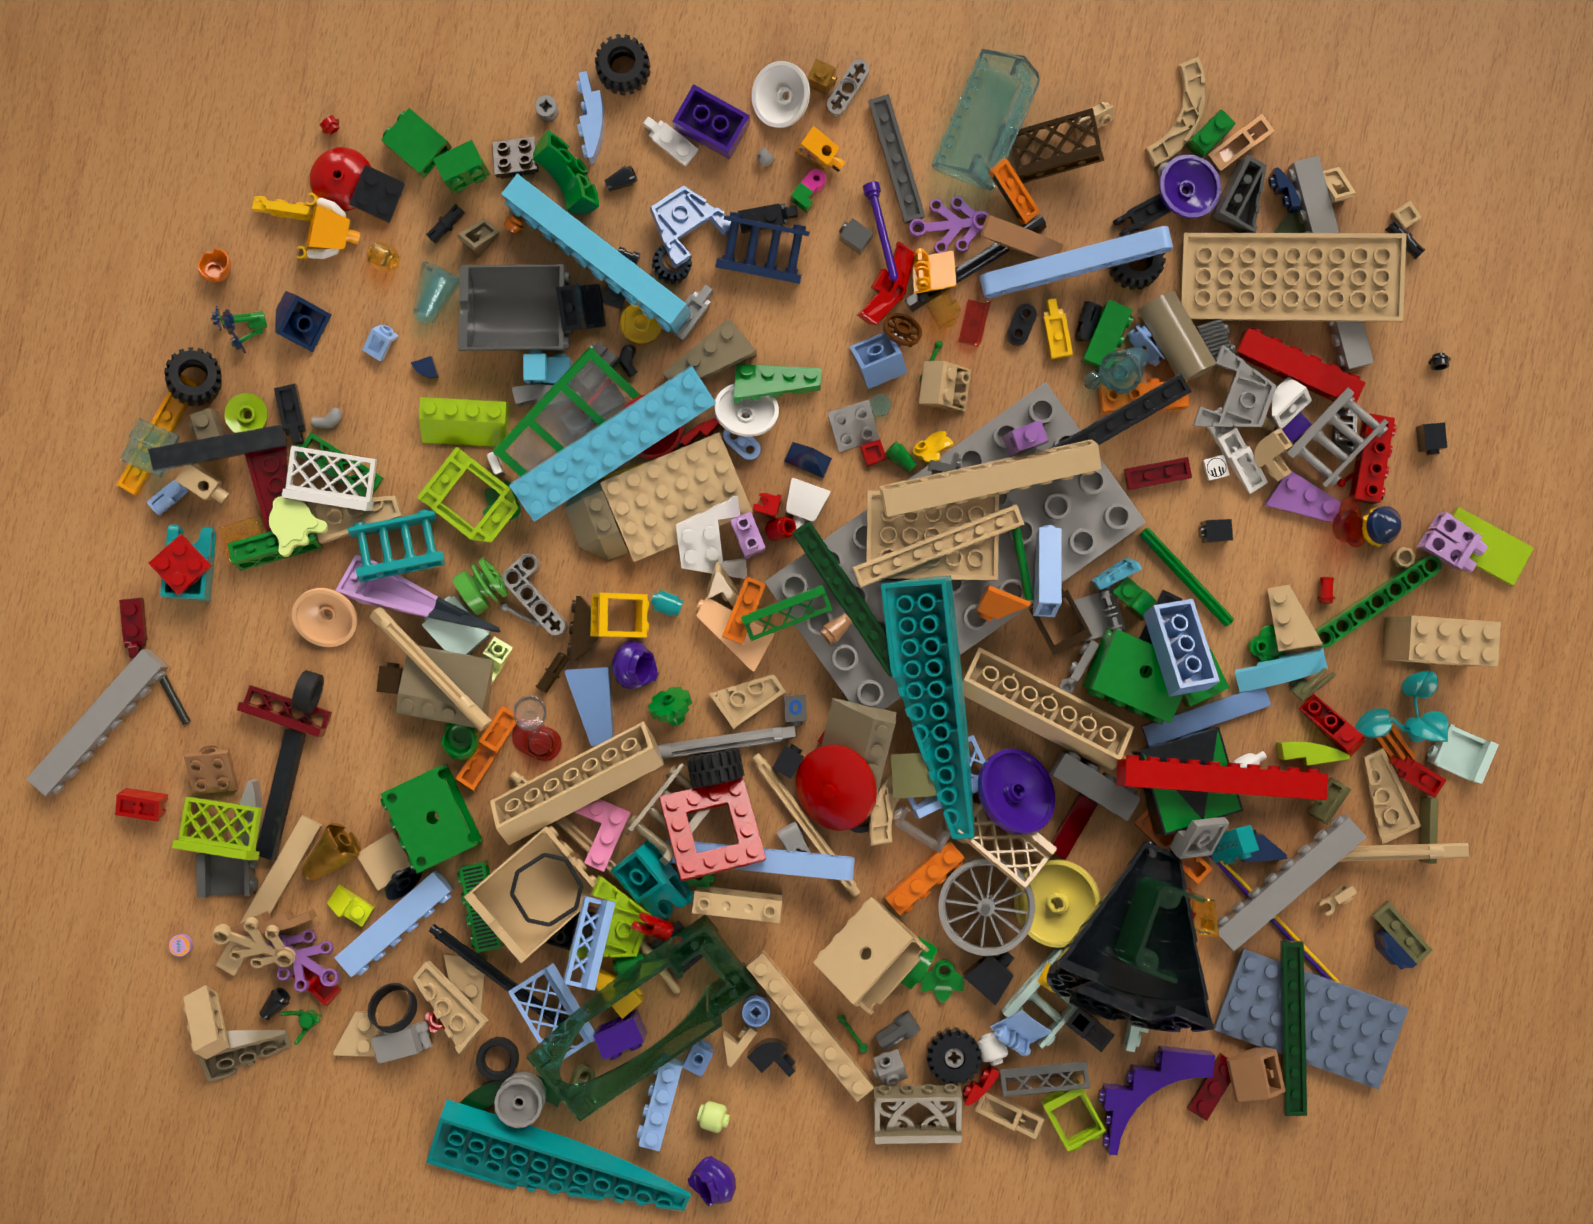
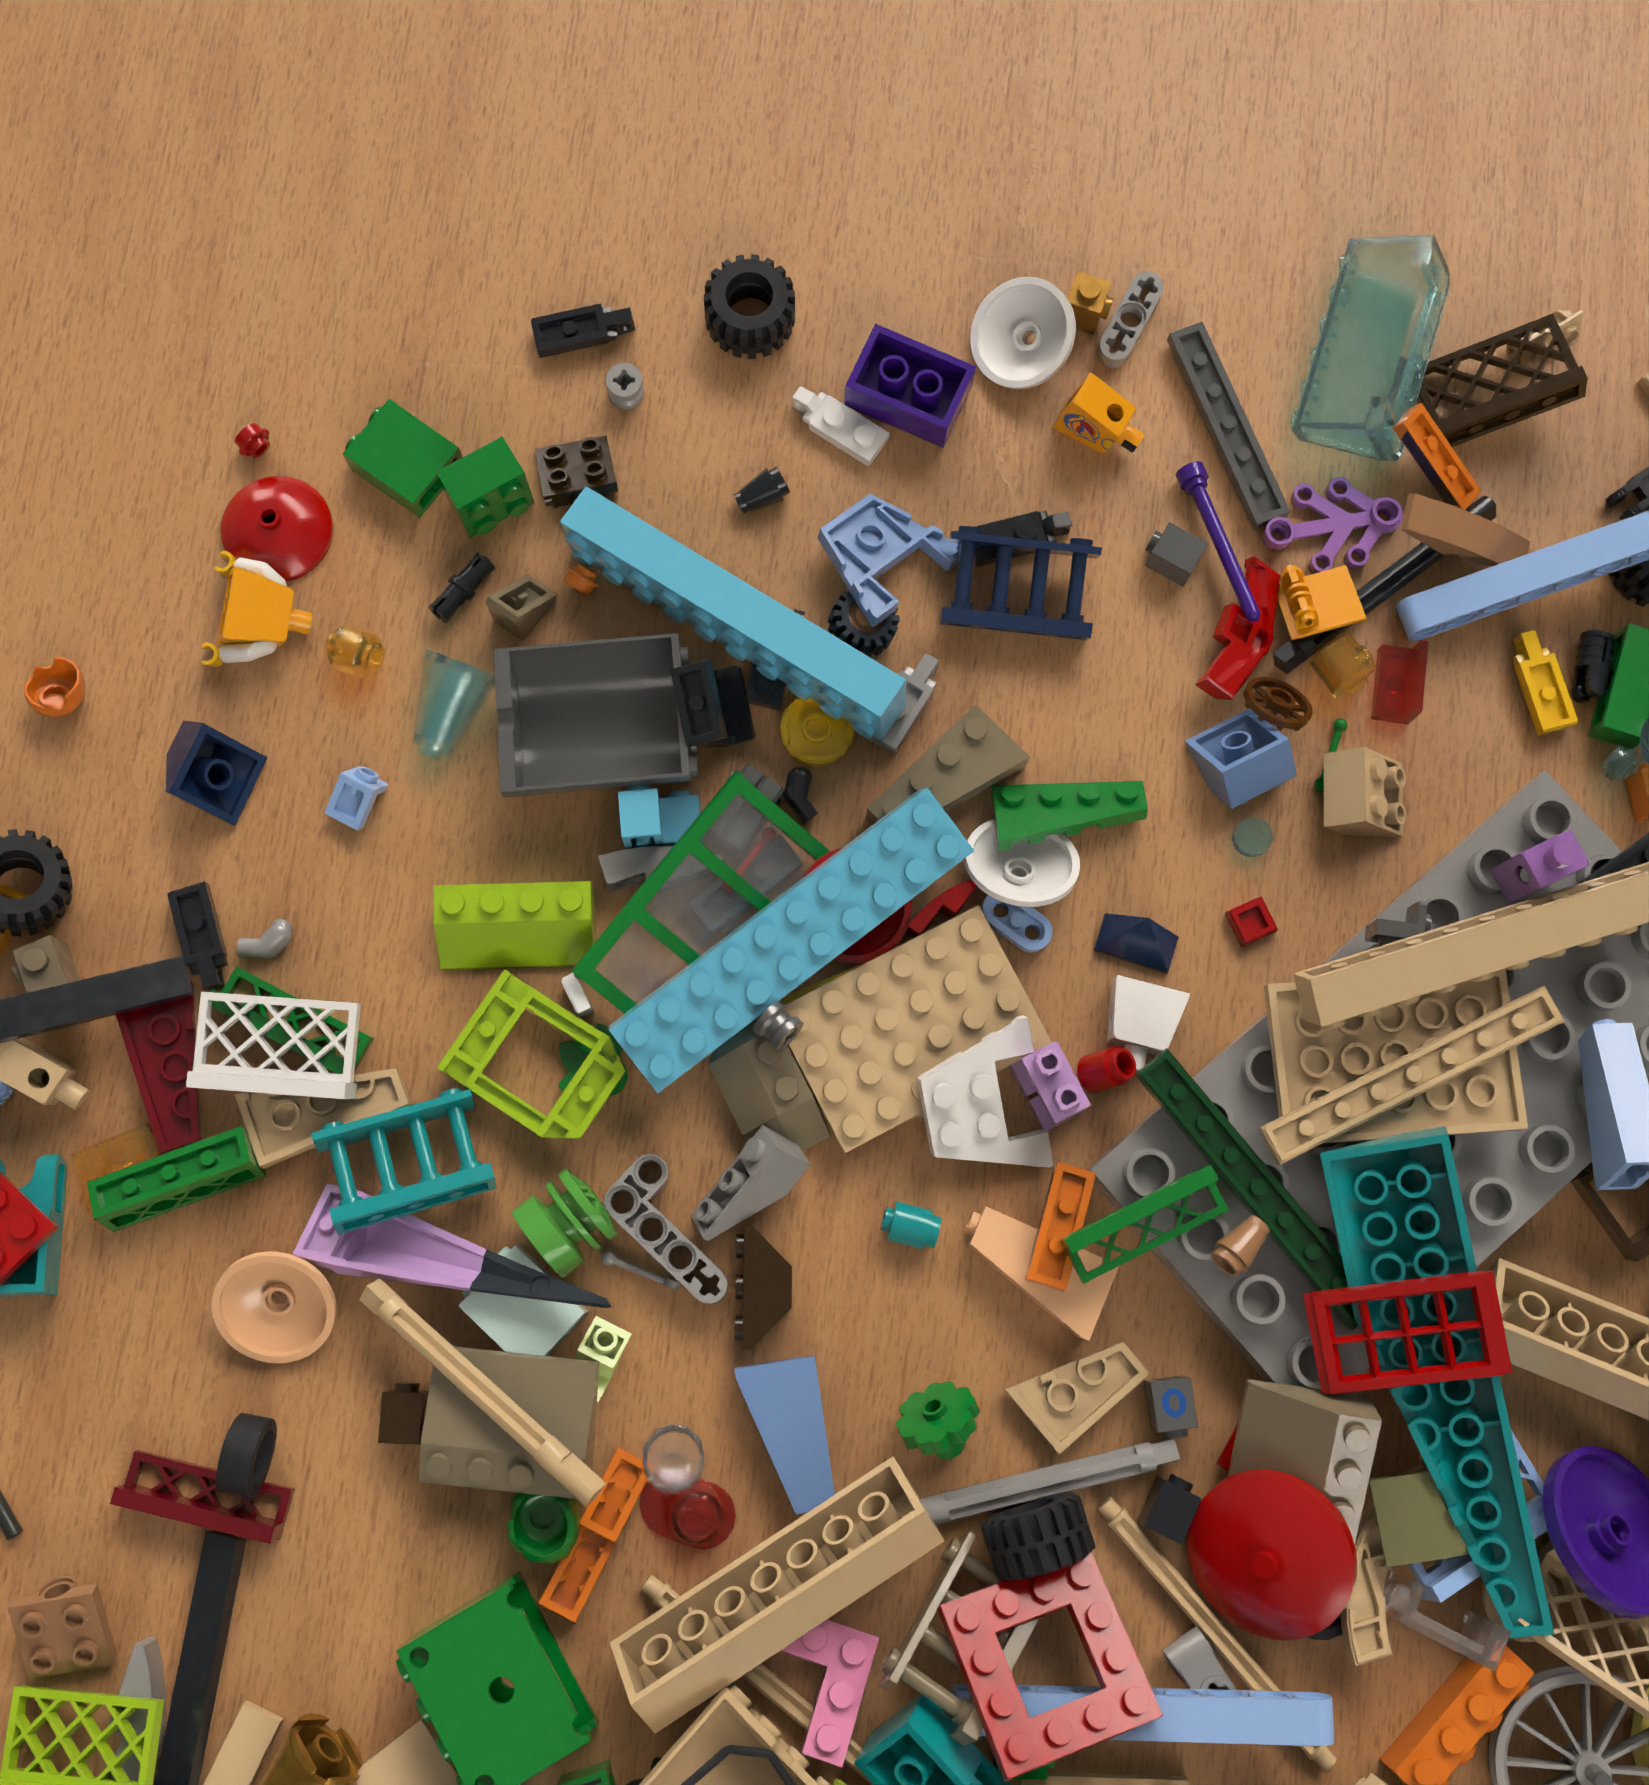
camera: 10 degrees left, 10 degrees down
plant [211,306,267,354] -> none
lime dish [224,393,268,433] -> none
yellow hinge [252,196,313,222] -> none
yellowish green tile [269,496,328,557] -> none
black plate [349,165,406,223] -> none
dark blue tile [411,356,439,378] -> none
green brick [532,130,599,214] -> none
dark brown axle [536,652,569,693] -> none
light blue slope [576,71,605,164] -> none
yellow window [590,593,649,637] -> none
dark purple helmet [611,641,659,689] -> none
tan slope [707,561,739,608] -> none
red hinge [752,493,782,519] -> none
light grey hinge [757,147,775,166] -> none
leg [790,169,826,213] -> none
light grey hinge [828,400,880,452] -> none
green cone [885,441,917,472] -> none
yellow plate [913,431,954,463] -> none
orange slope [975,585,1031,622] -> none
black plate [1006,304,1037,346] -> none
green bar [1012,527,1034,601] -> none
none -> black hinge [531,303,635,358]
none -> light grey slope [691,1125,810,1241]
none -> flat silver wheel [753,1001,804,1052]
none -> red piece [1303,1270,1513,1394]

